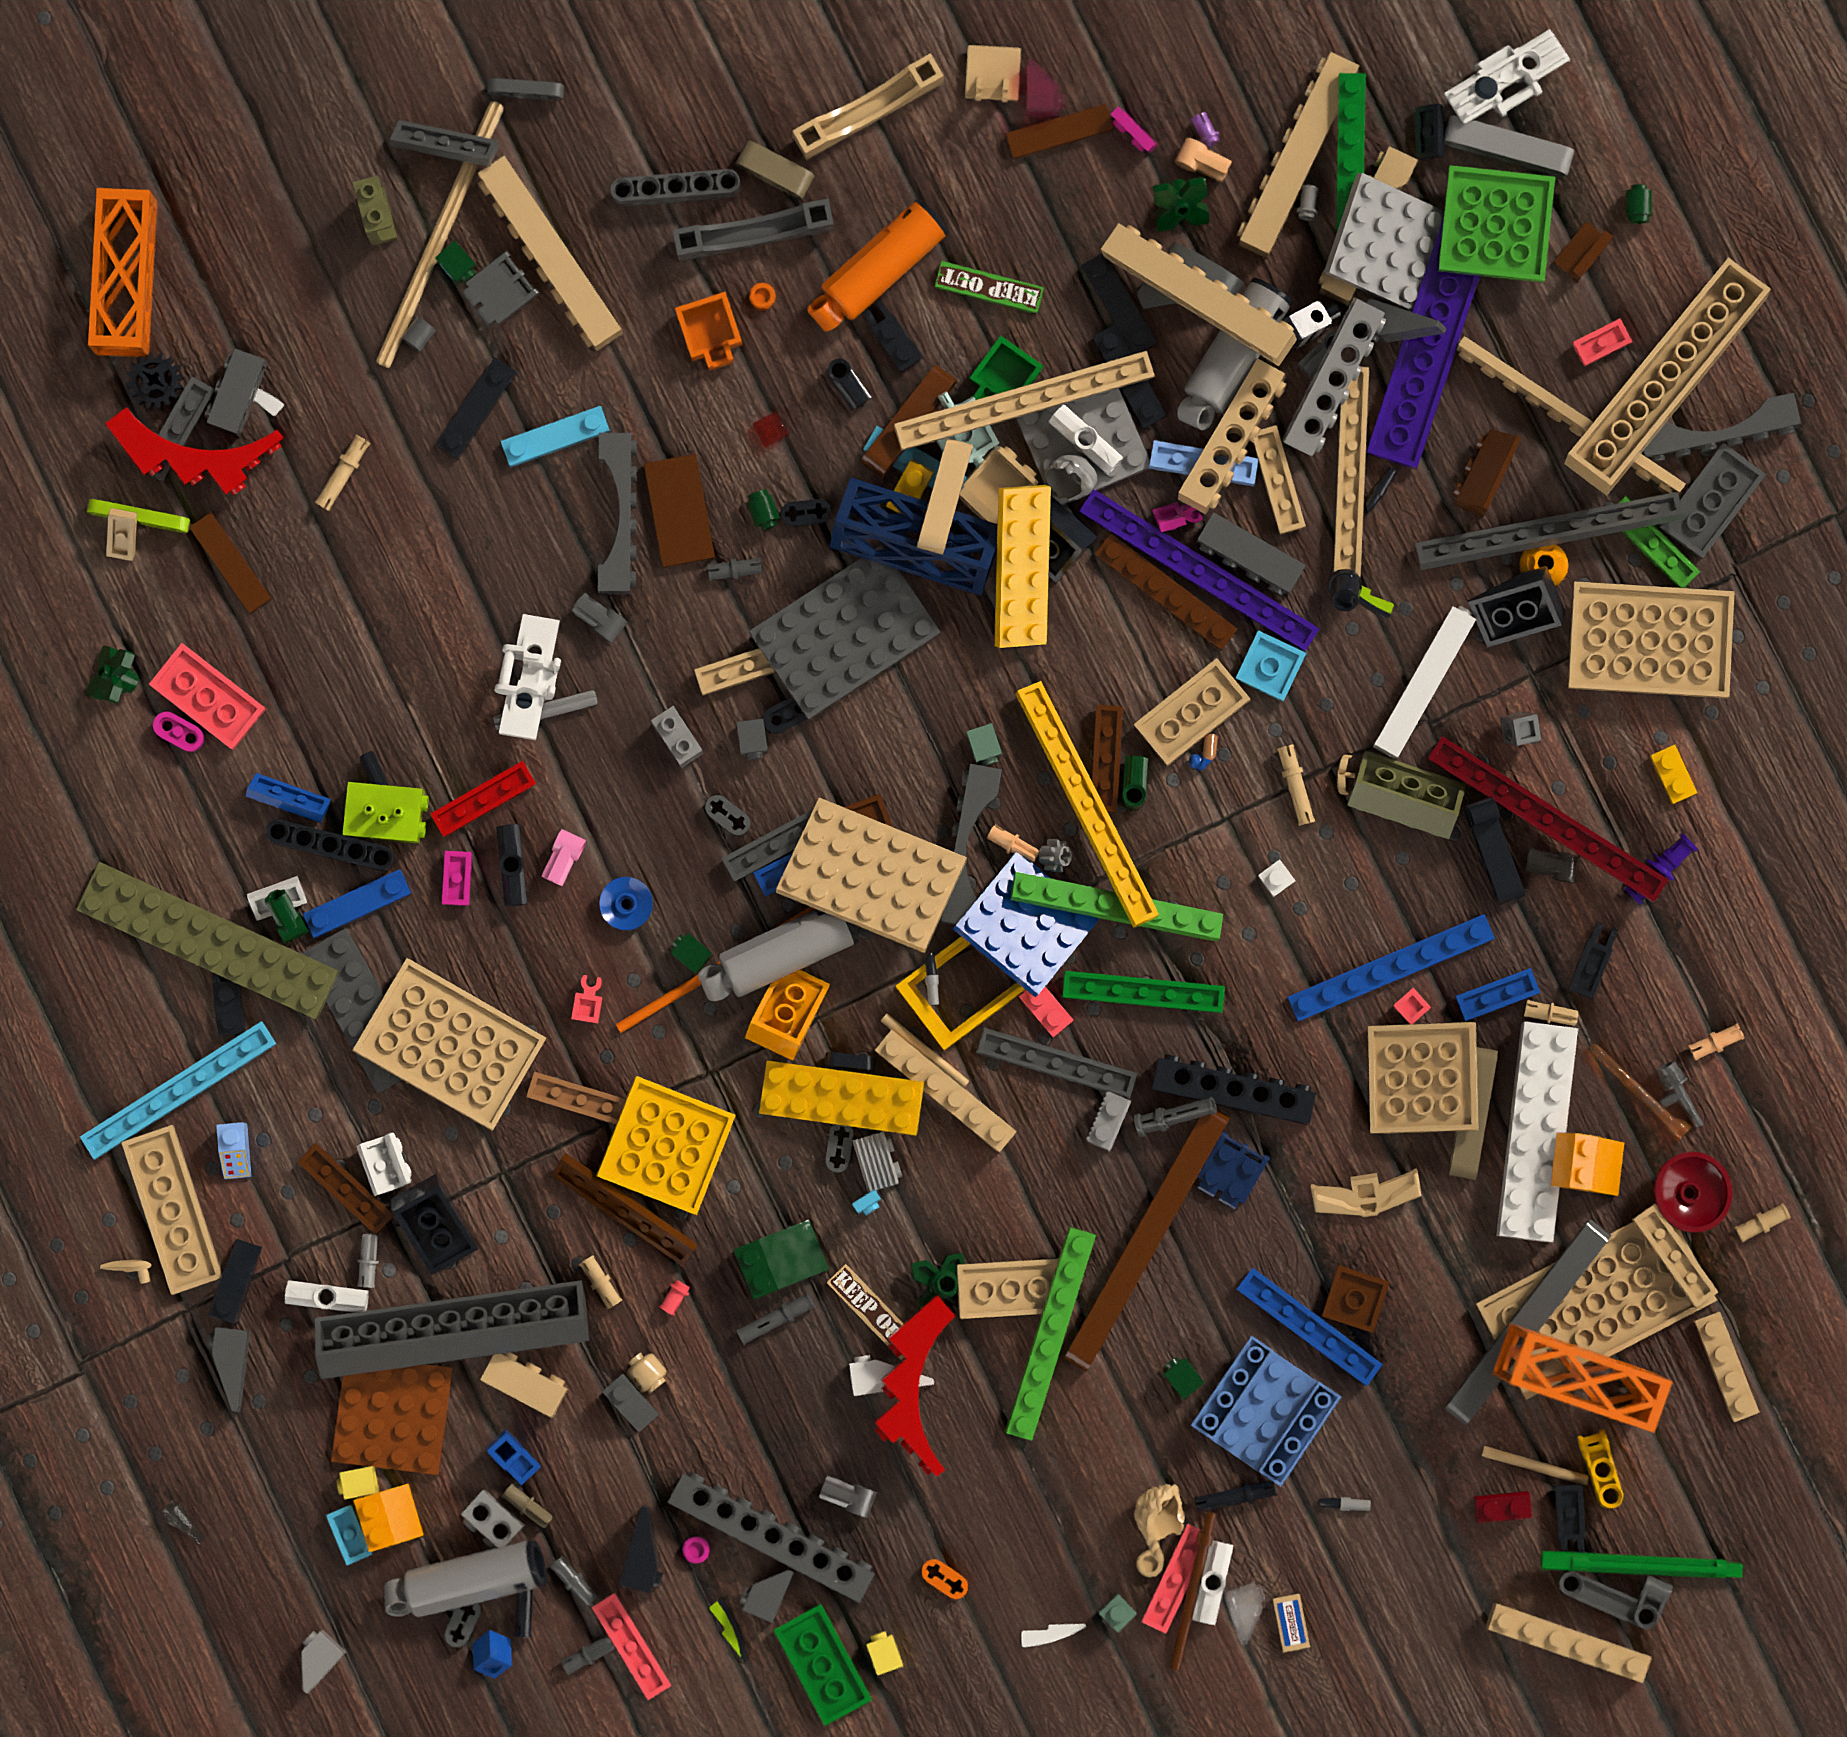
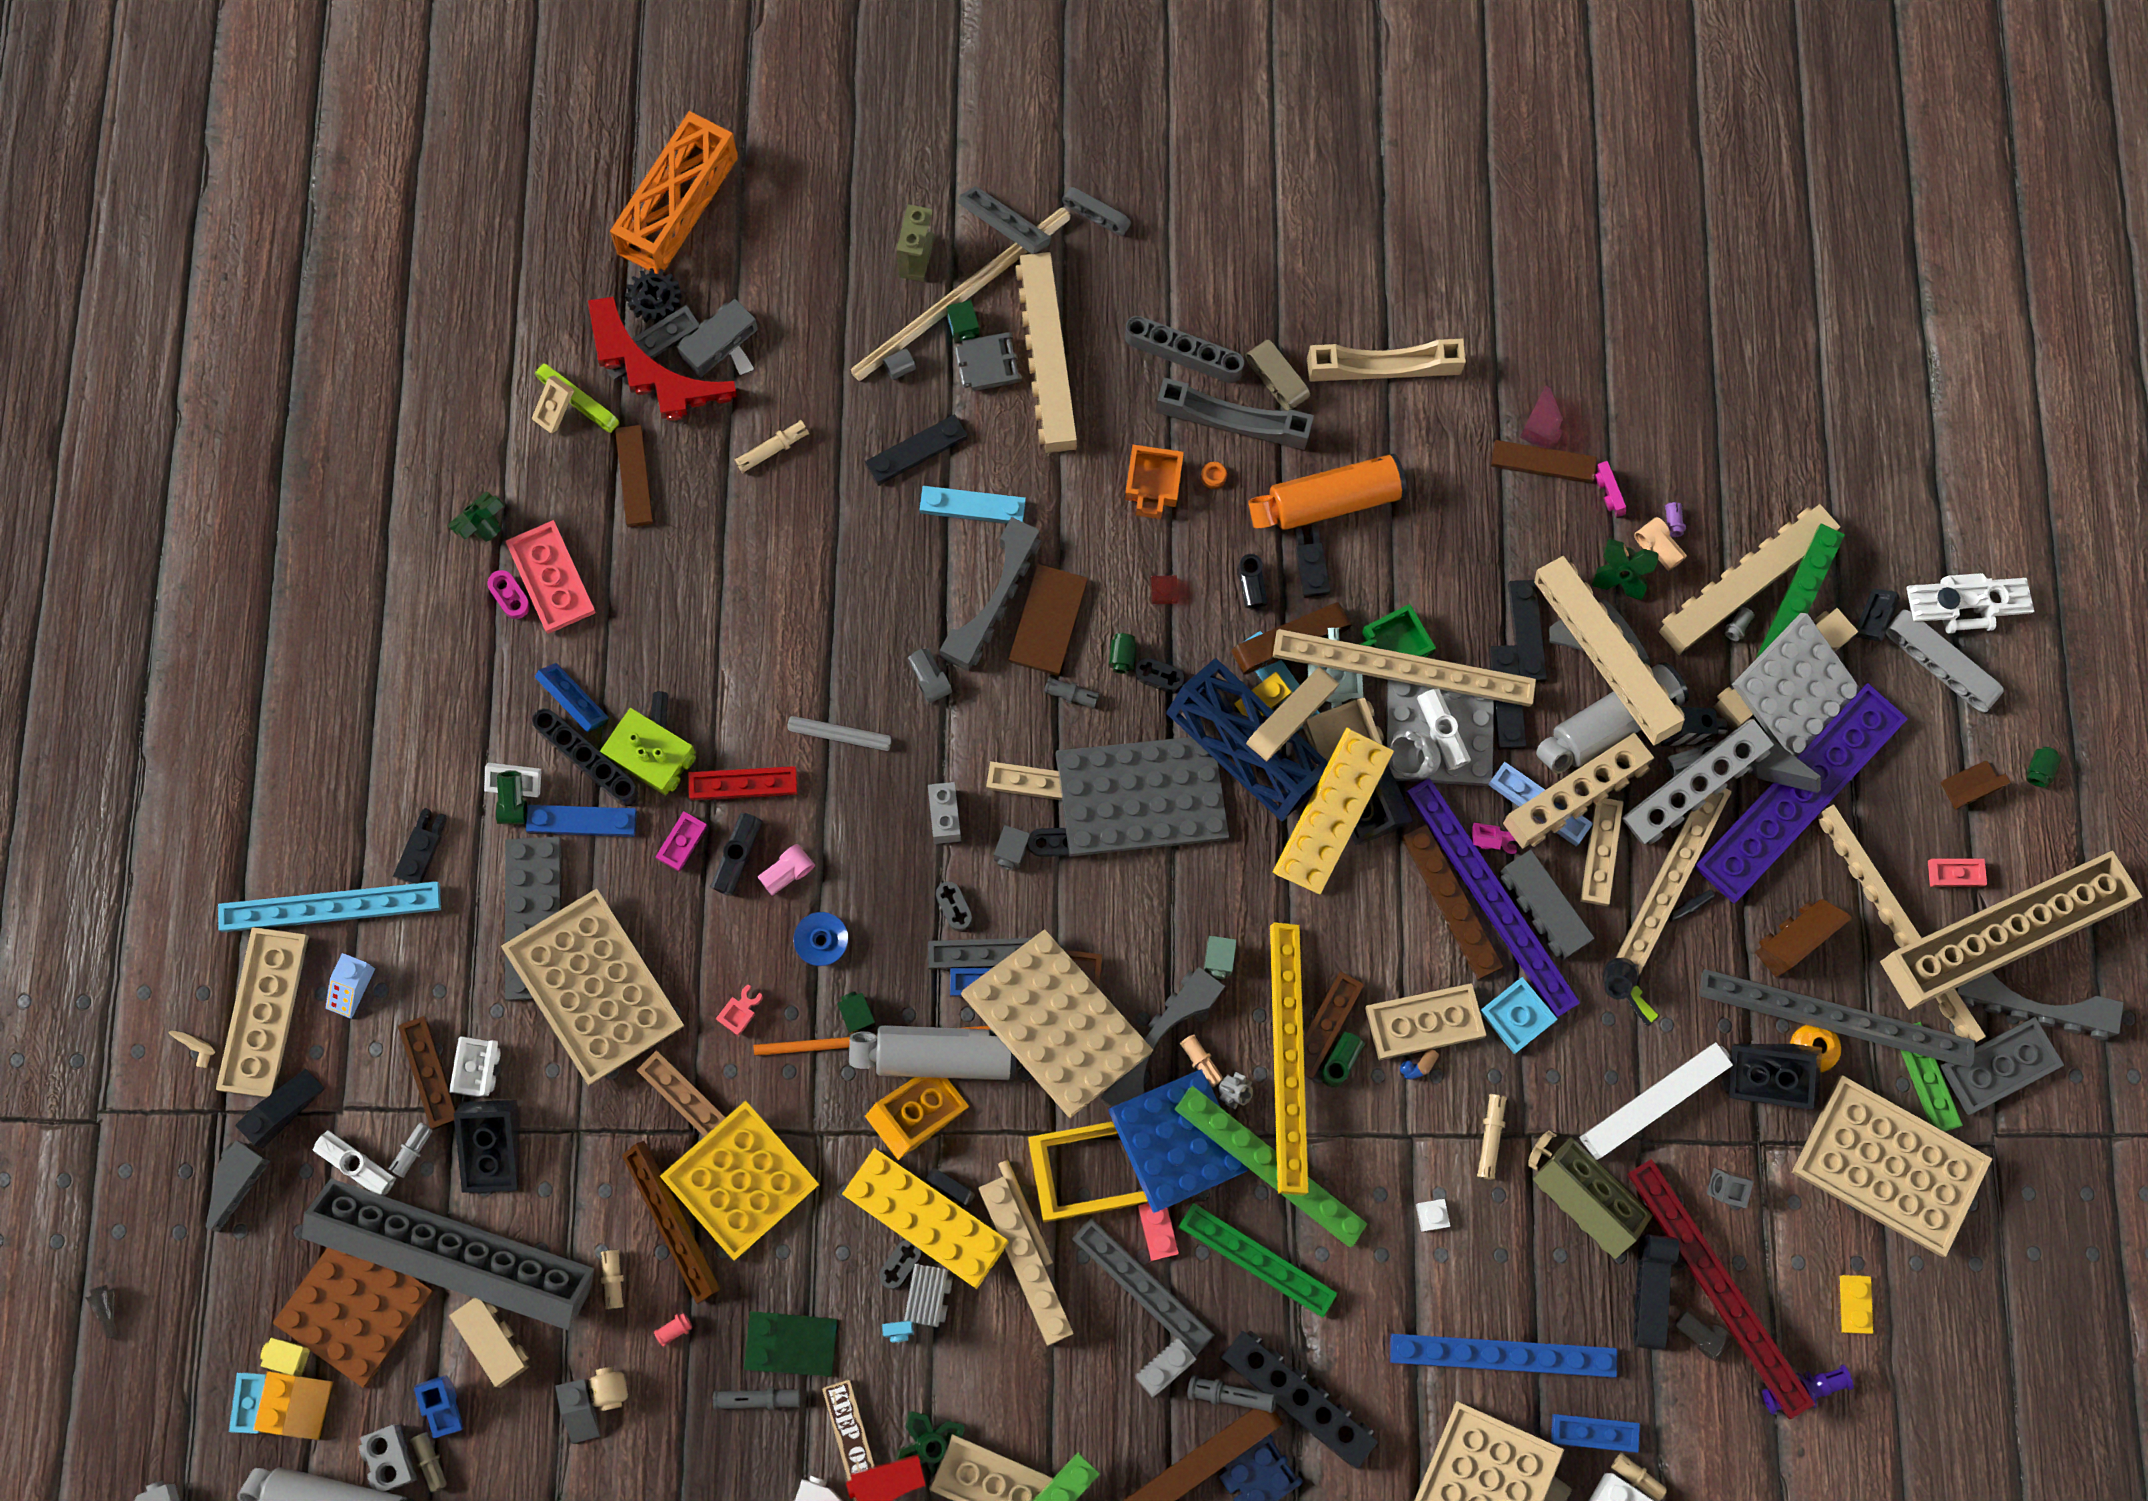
camera: 20 degrees right, 10 degrees down
olive plate [76,862,340,1020] -> none
white piece [494,614,561,740] -> none
light grey piece [925,953,939,1005] -> none
tile [935,261,1044,314] -> none
tan plate [965,45,1021,102] -> none
coral plate [1393,988,1431,1025] -> none
bright green plate [1438,165,1555,283] -> none
black hinge [1567,921,1618,999] -> none

